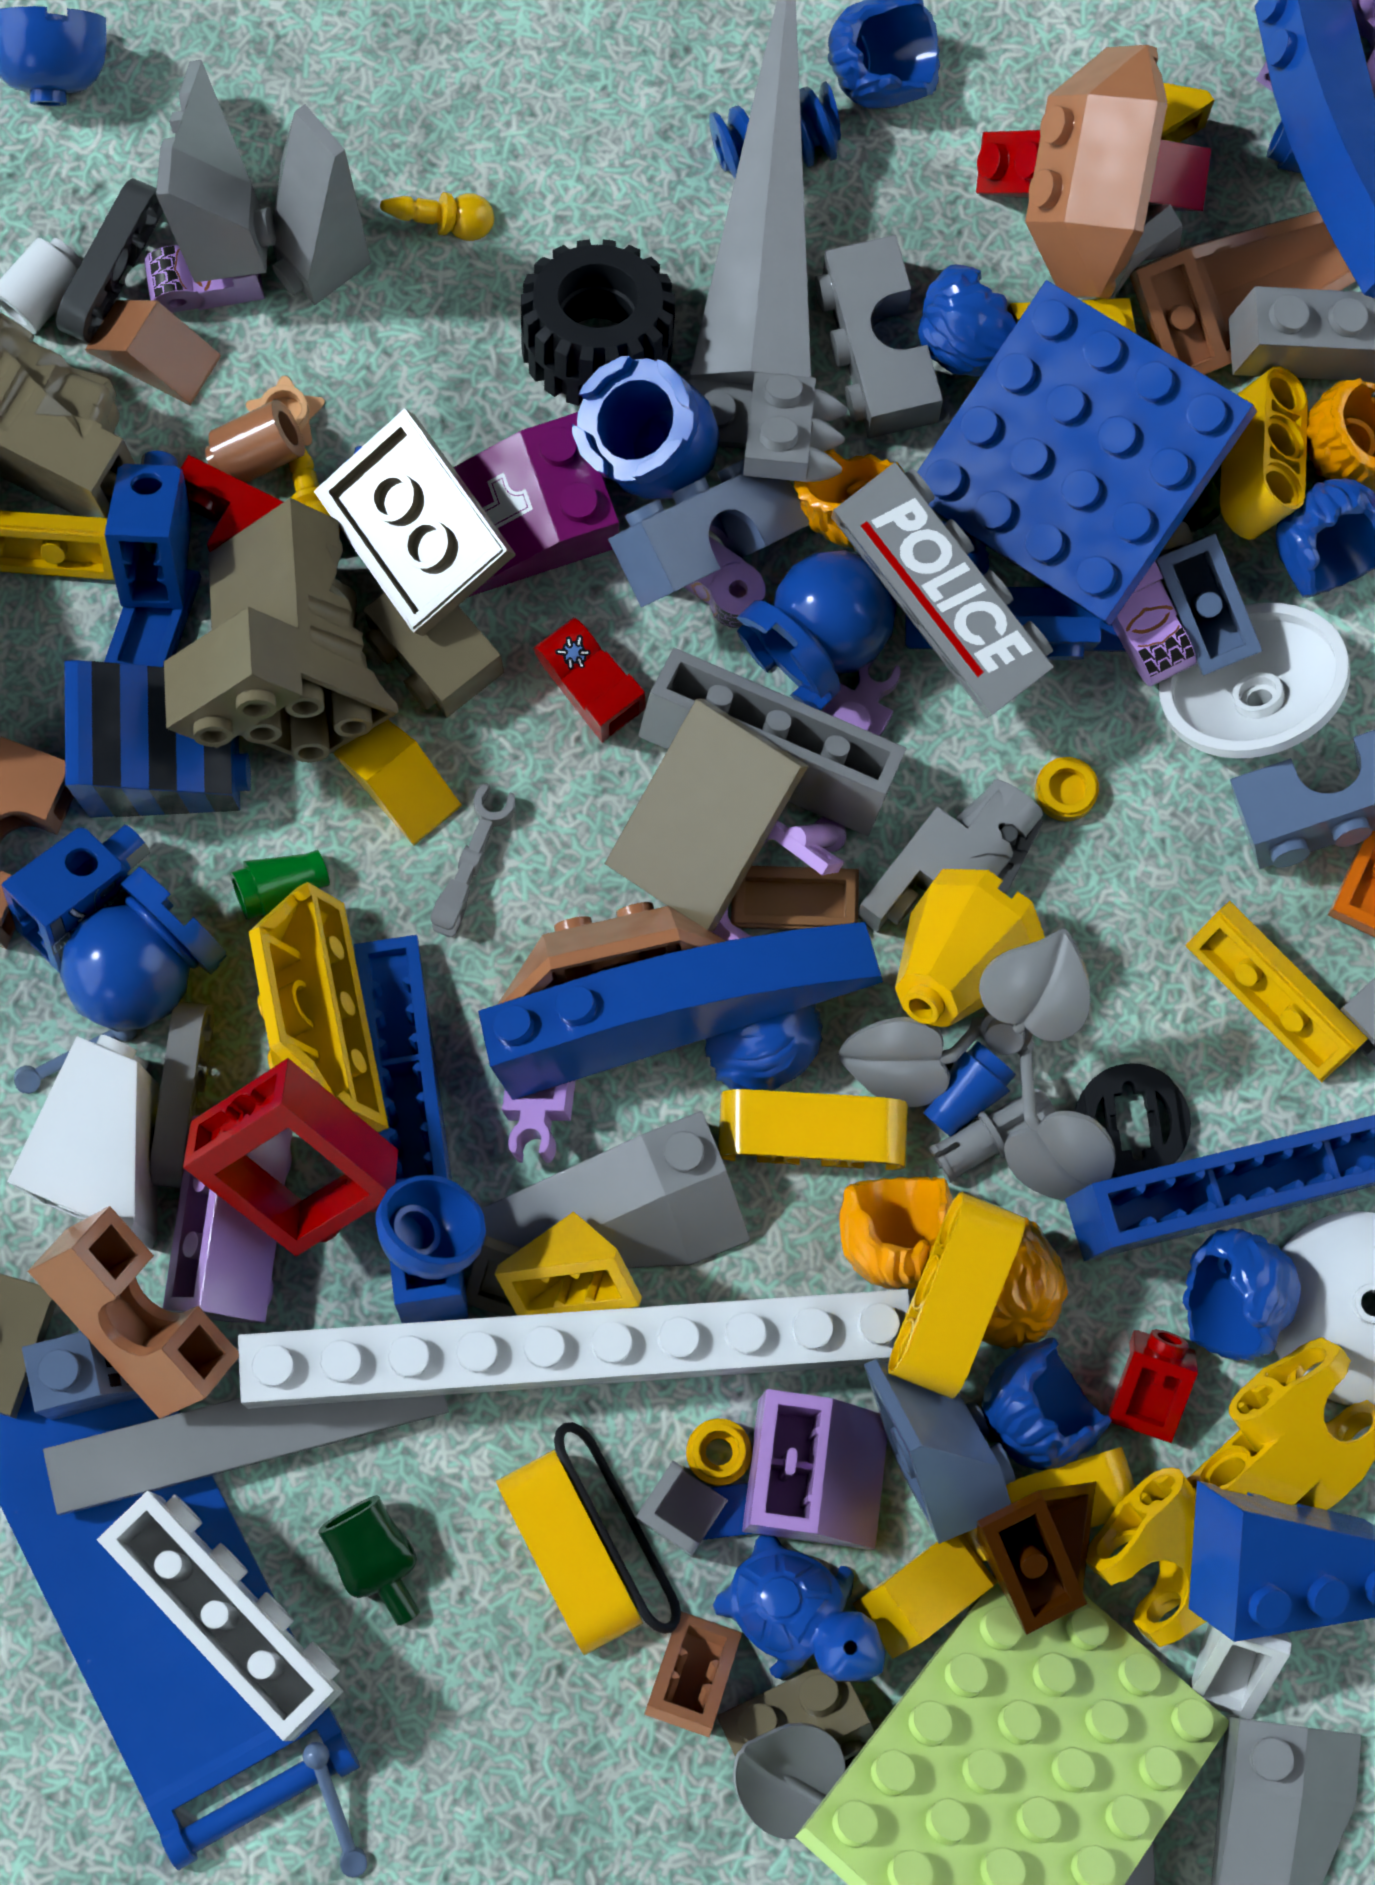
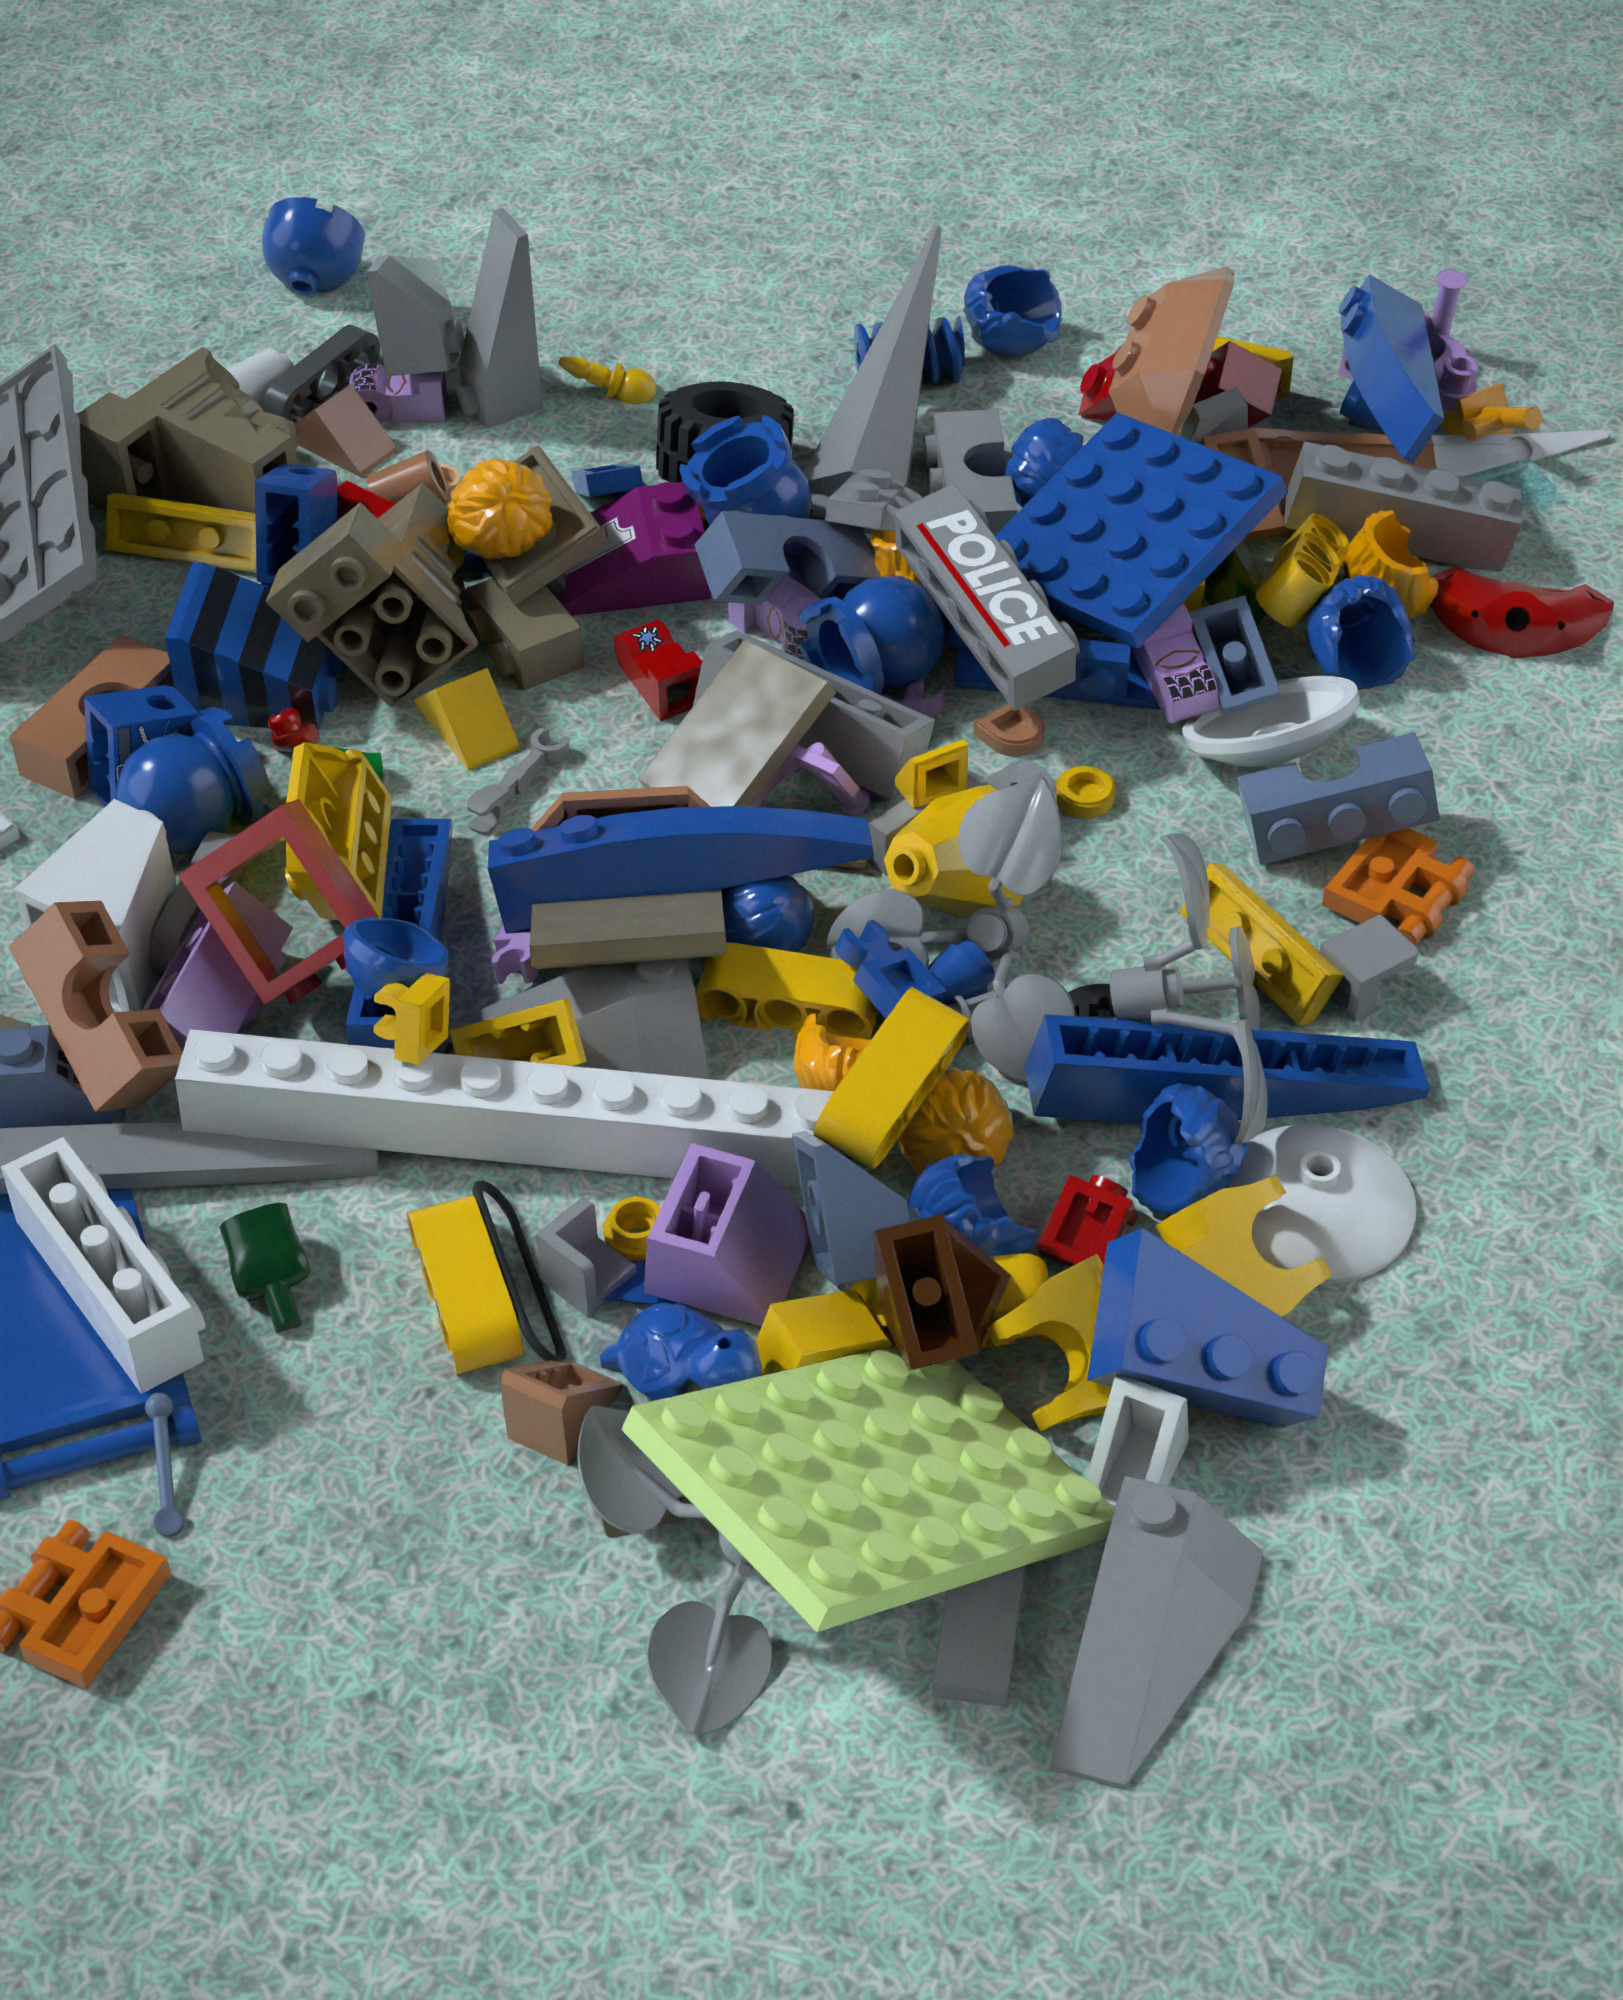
camera: 10 degrees right, 30 degrees down
none -> red arm [268,708,320,754]
none -> yellow tile [374,973,450,1065]
none -> light orange hair [447,458,553,559]
none -> dark tan tile [530,890,727,969]
none -> blue tile [572,463,643,497]
none -> blue plate [835,920,947,1019]
none -> yellow slope [895,739,968,809]
none -> nougat tile [973,703,1044,757]
none -> light grey plant [1110,834,1268,1144]

